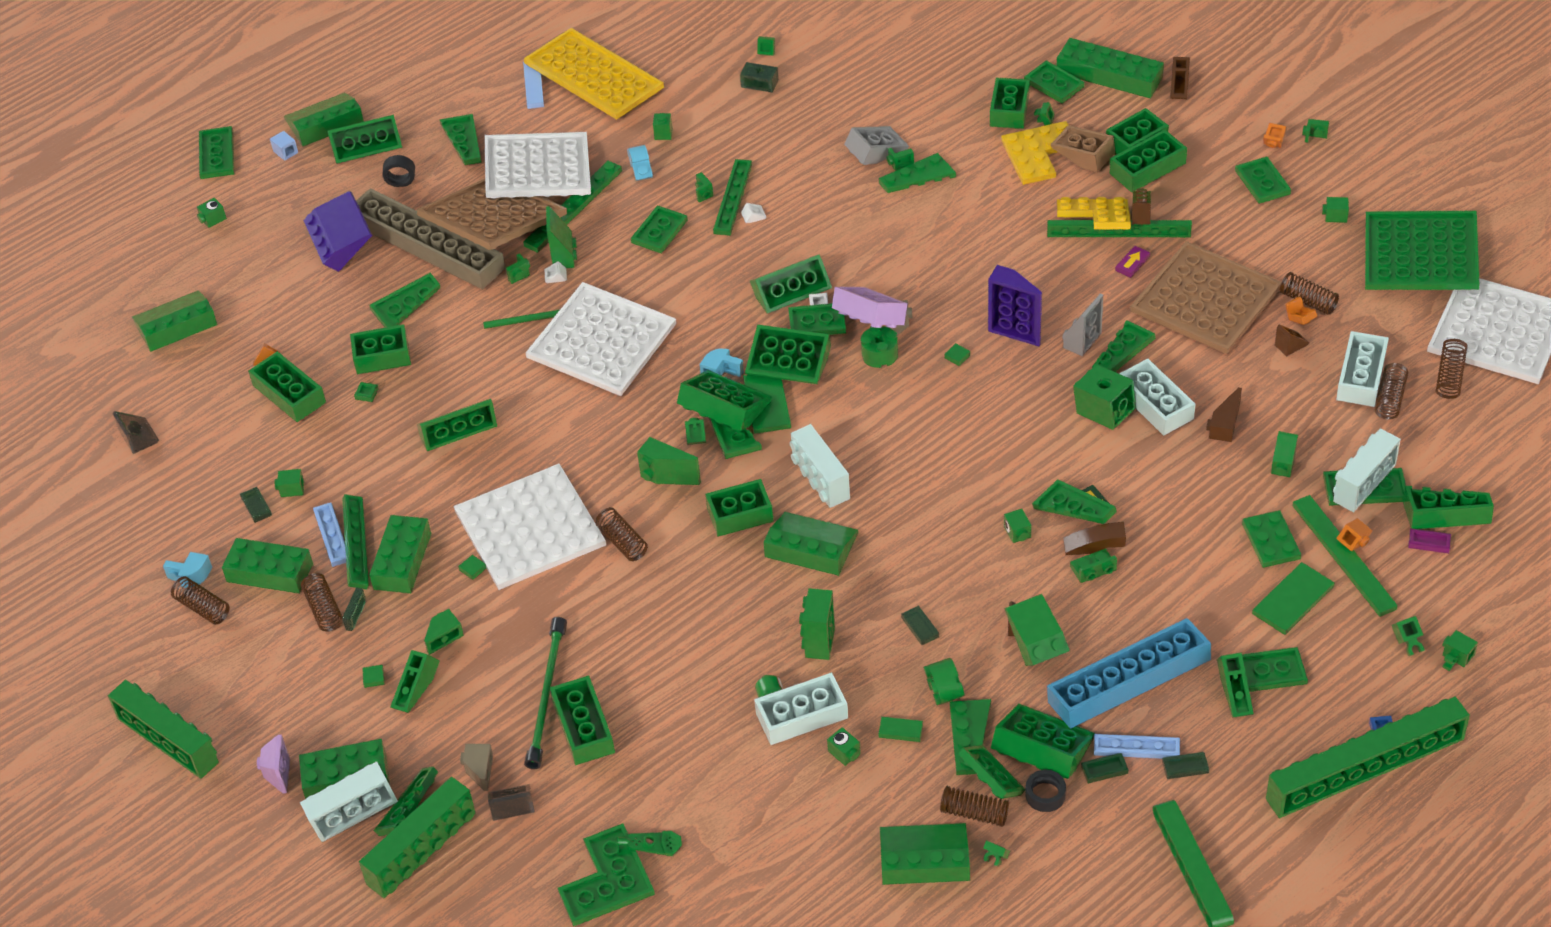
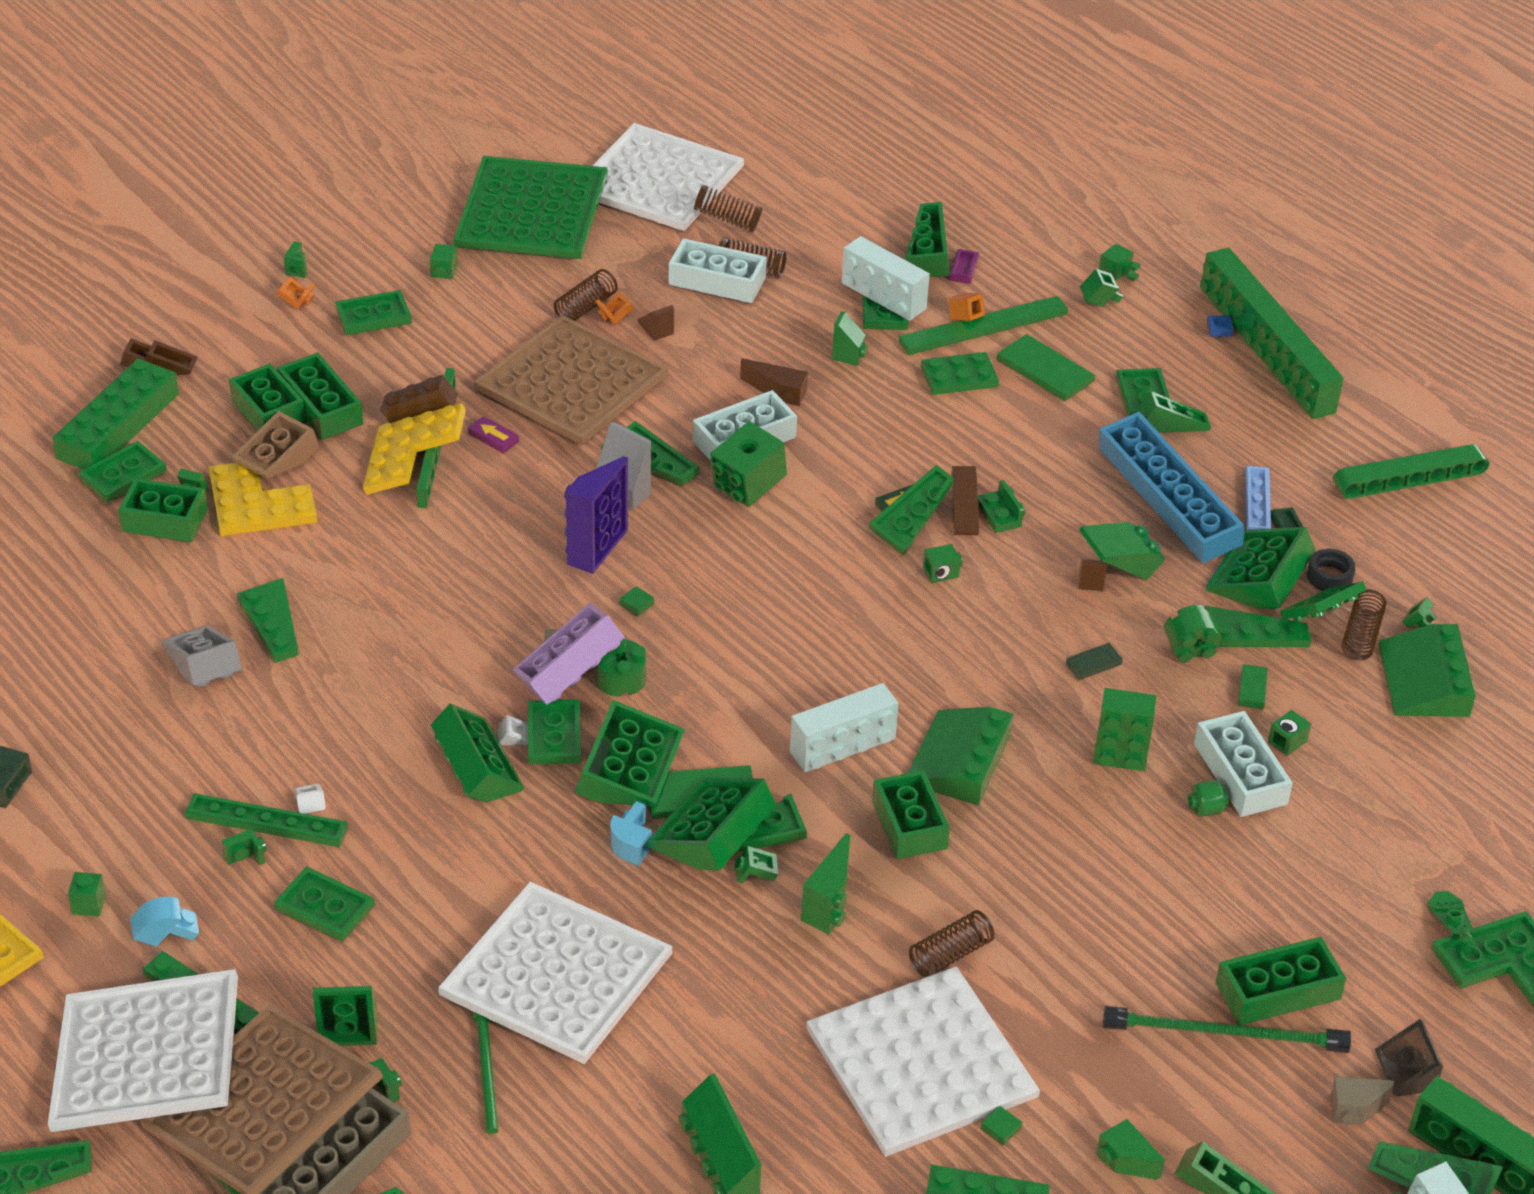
camera: 95 degrees left, 5 degrees down
white slope [544,261,567,283] -> none
green bracket [886,148,914,171] -> none
clear green tile [1162,752,1209,779] -> none

